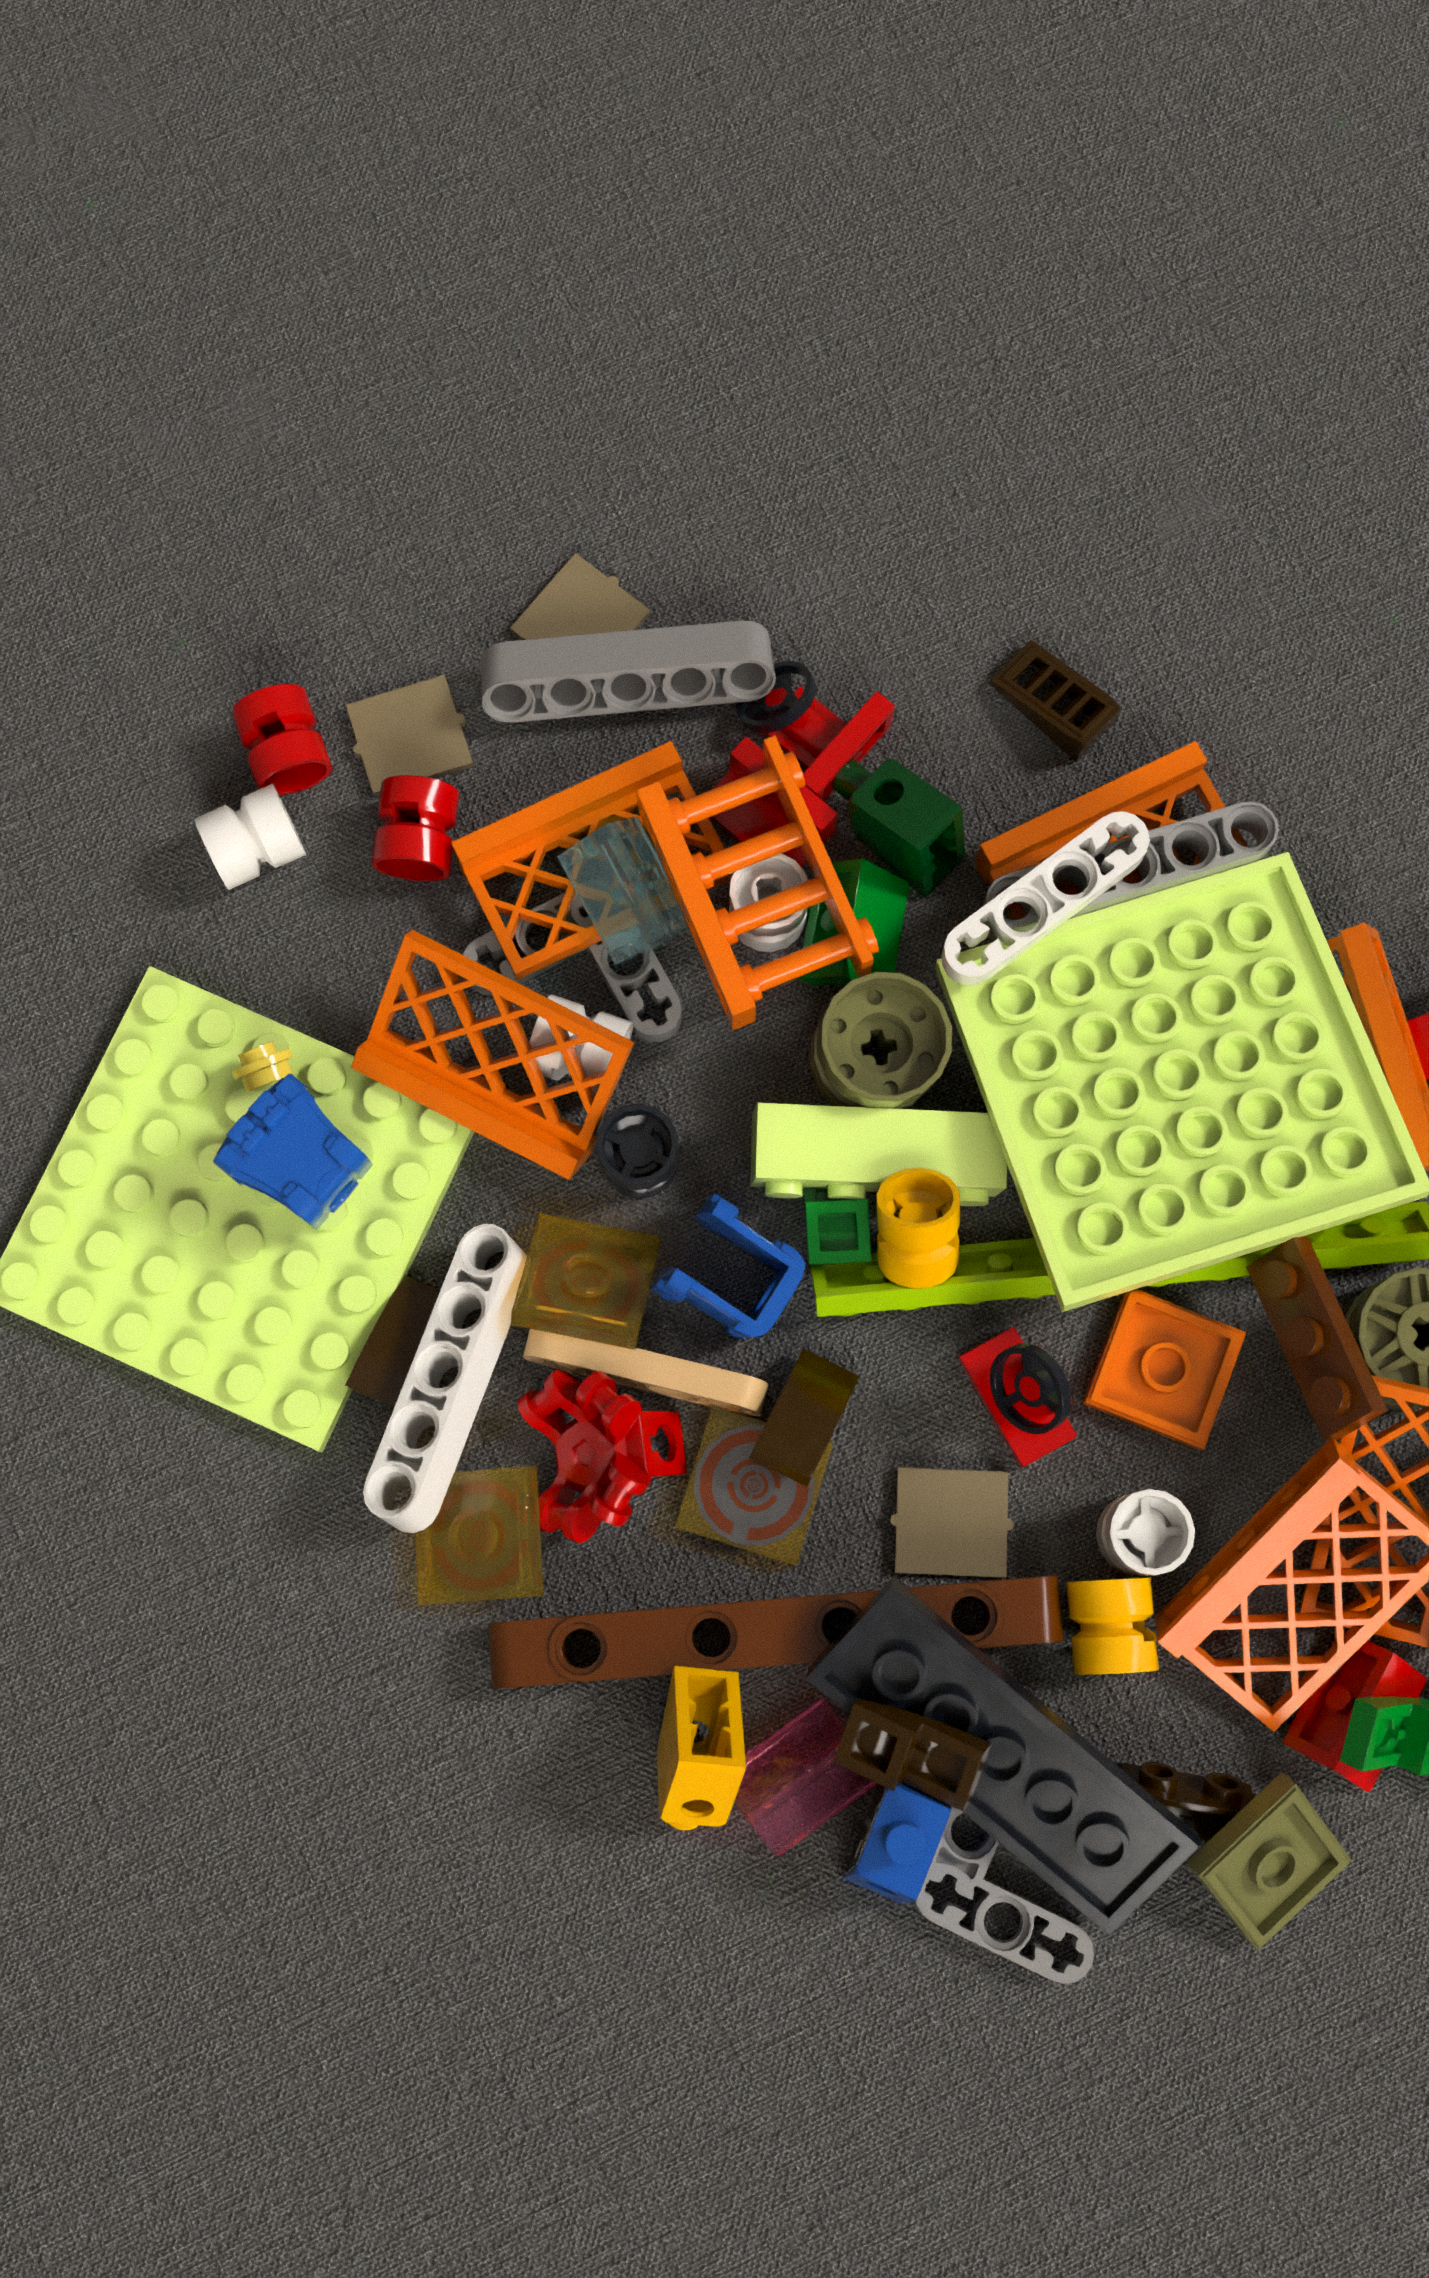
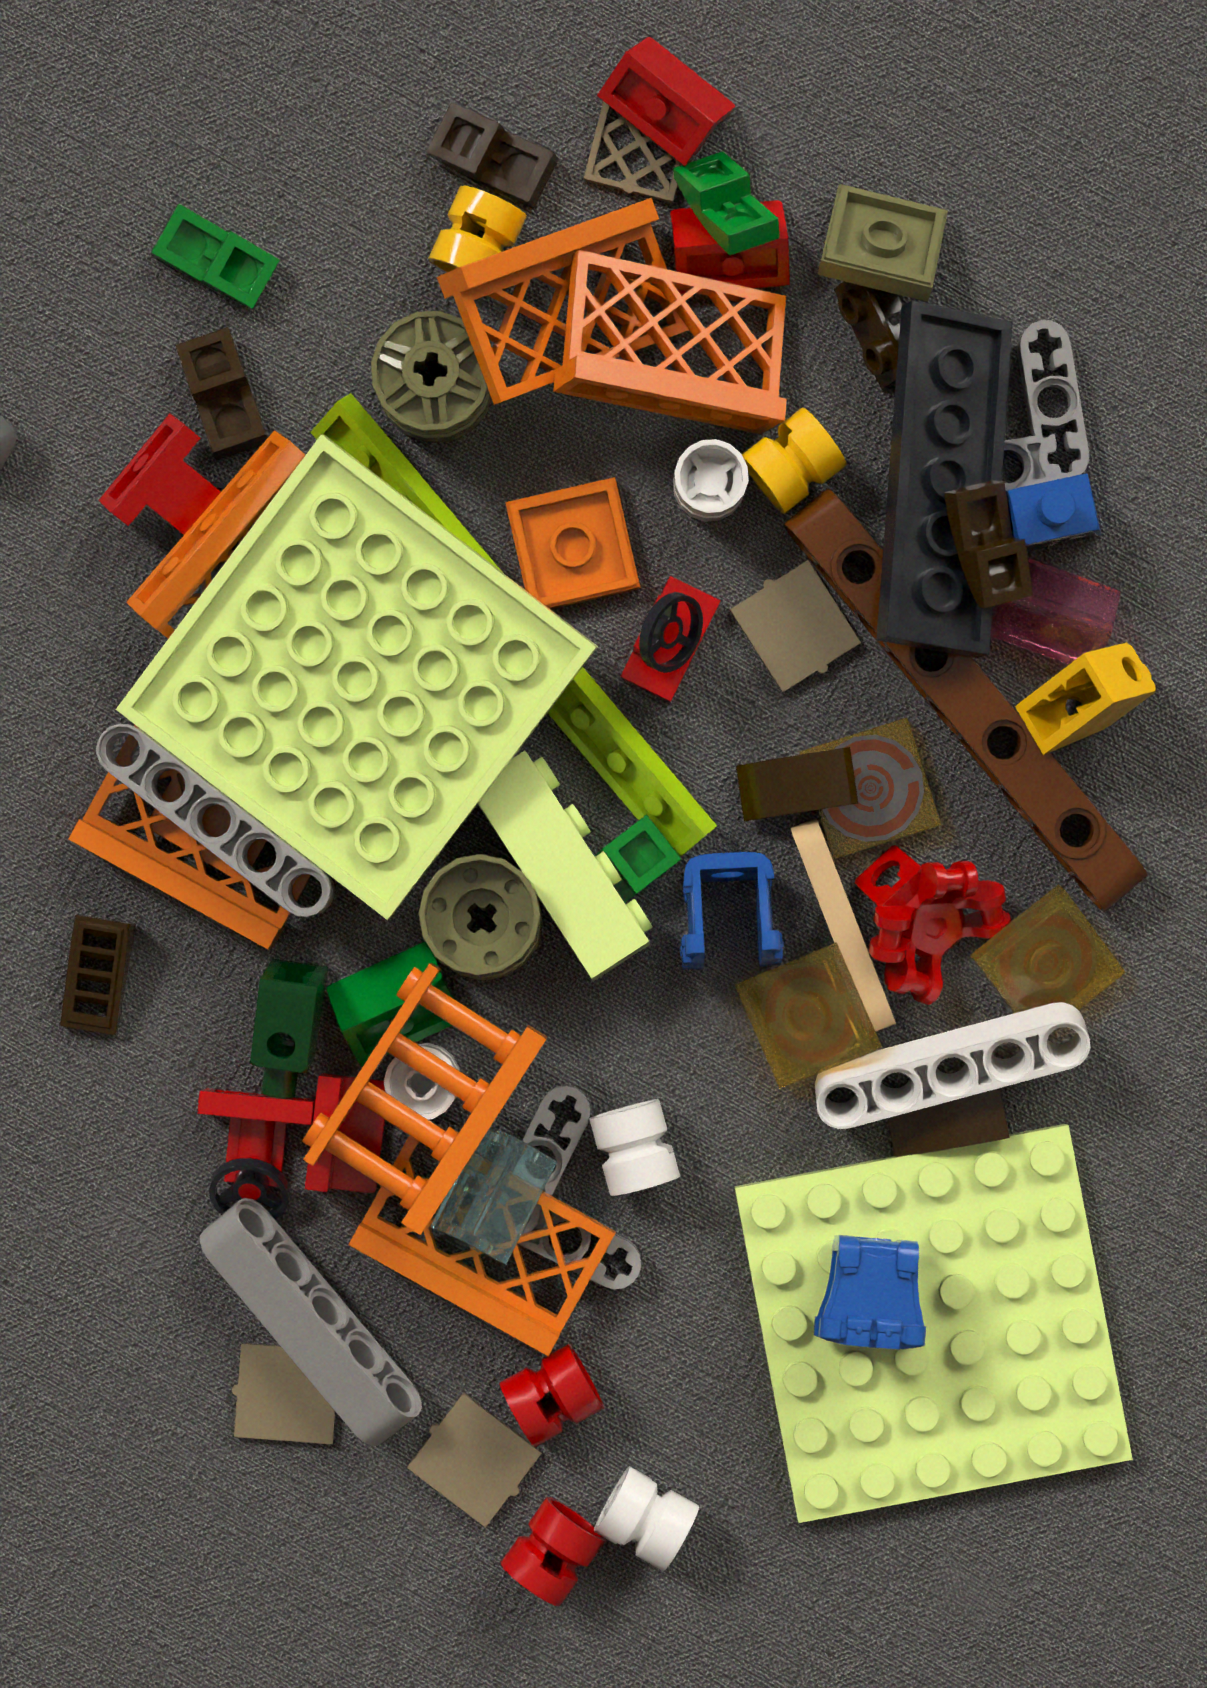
camera: 125 degrees left, 10 degrees up
light yellow plate [231,1041,293,1092] -> none
orange fence [351,929,635,1180] -> none
black wheel [596,1103,680,1199] -> none
yellow wheel [876,1168,960,1289] -> none
white beam [941,811,1150,985] -> none
reddish brown plate [1246,1236,1388,1440] -> none

